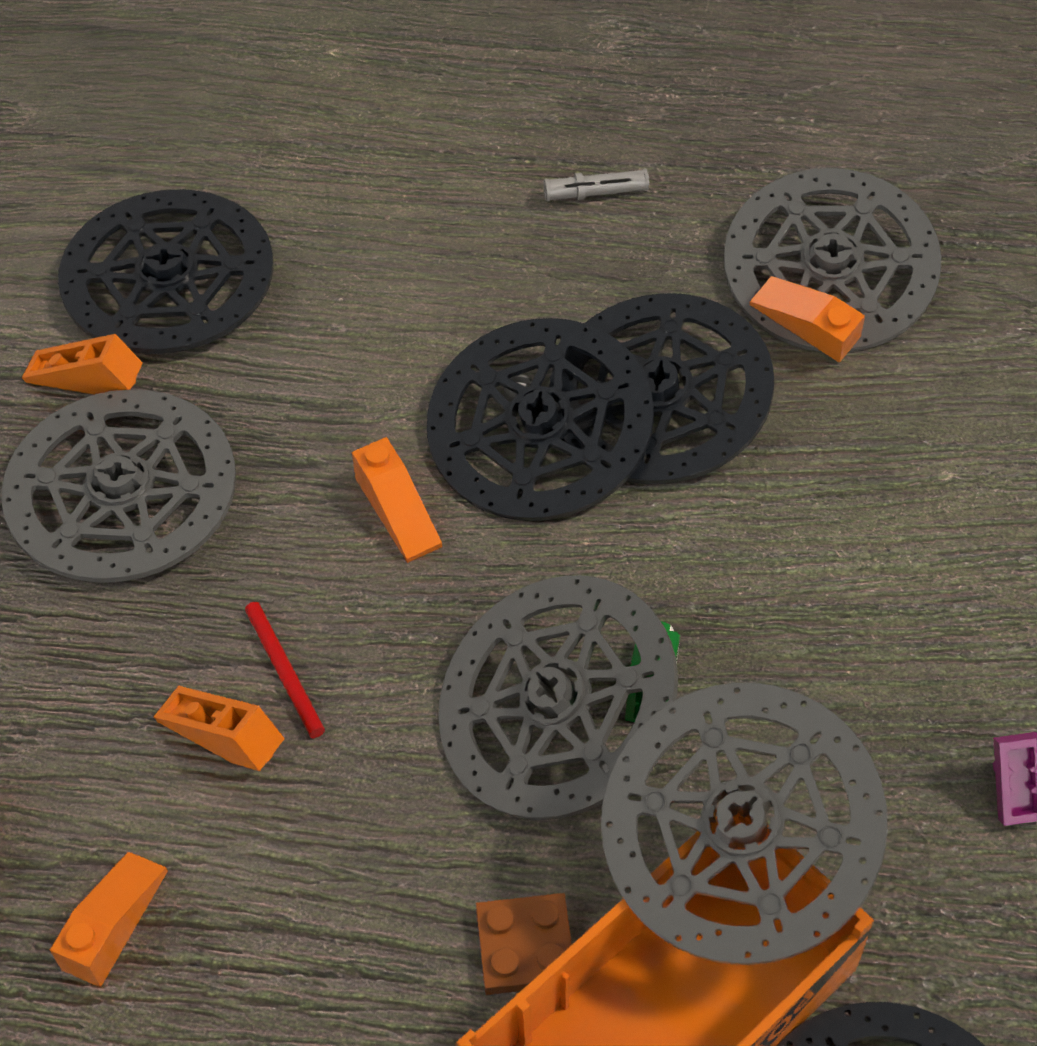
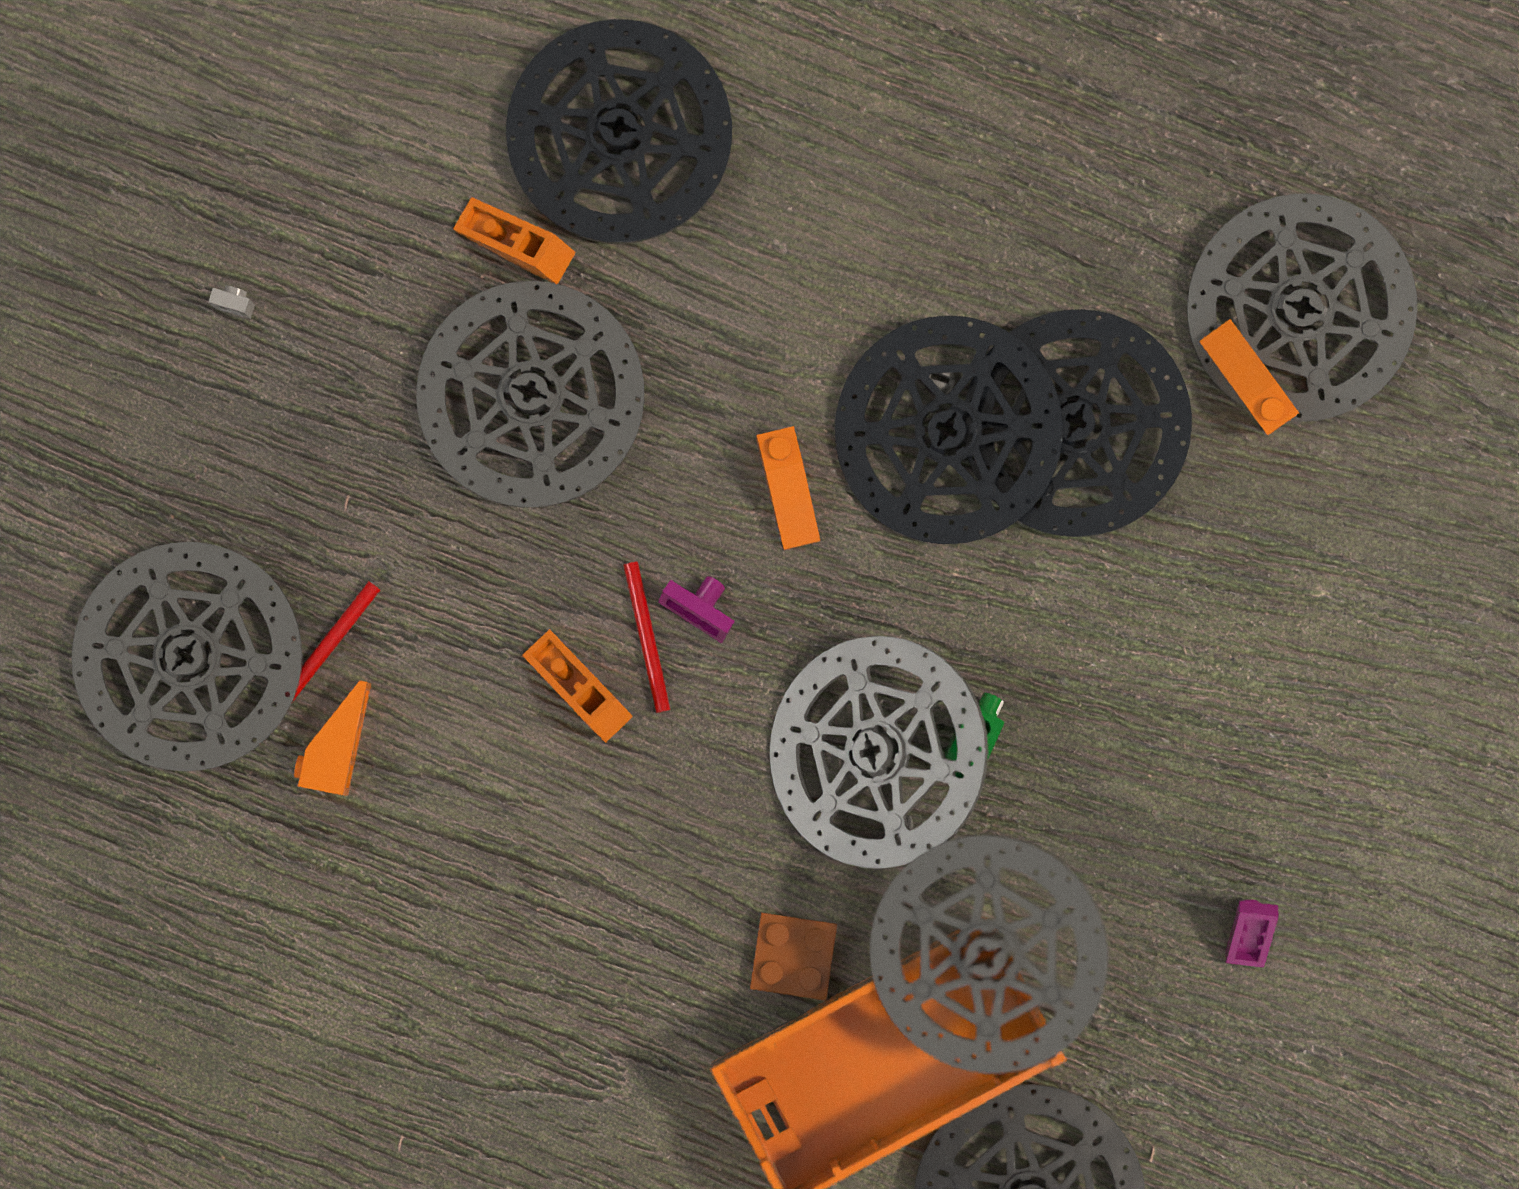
camera: 10 degrees right, 30 degrees up
orange slope [50,852,168,988] -> none
light grey pin [543,169,649,201] -> none
none -> magenta tile [658,576,735,644]

